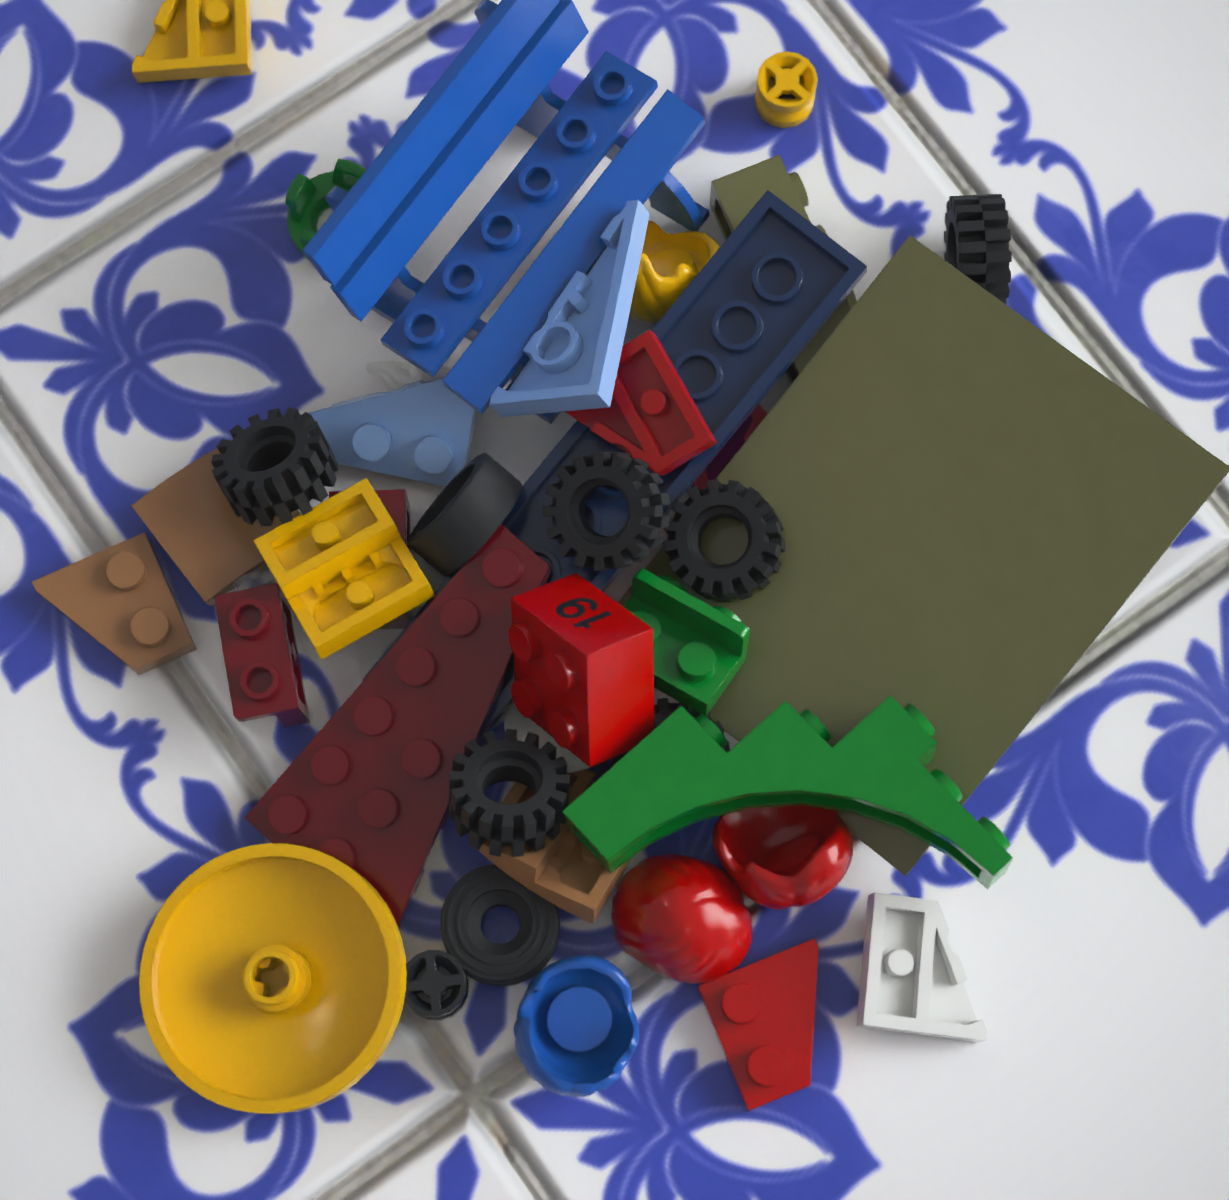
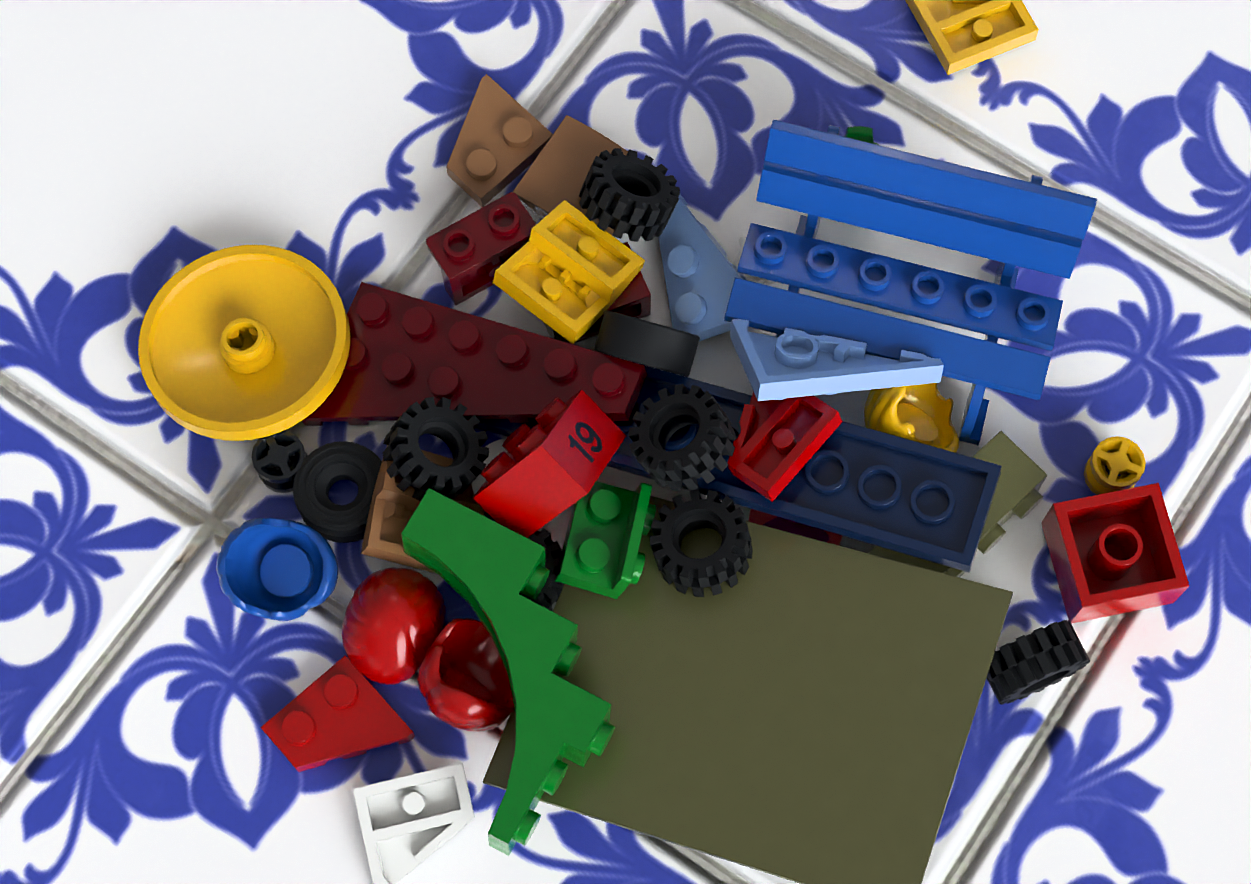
camera: 70 degrees right, 5 degrees down
none -> red brick [1041,483,1190,624]

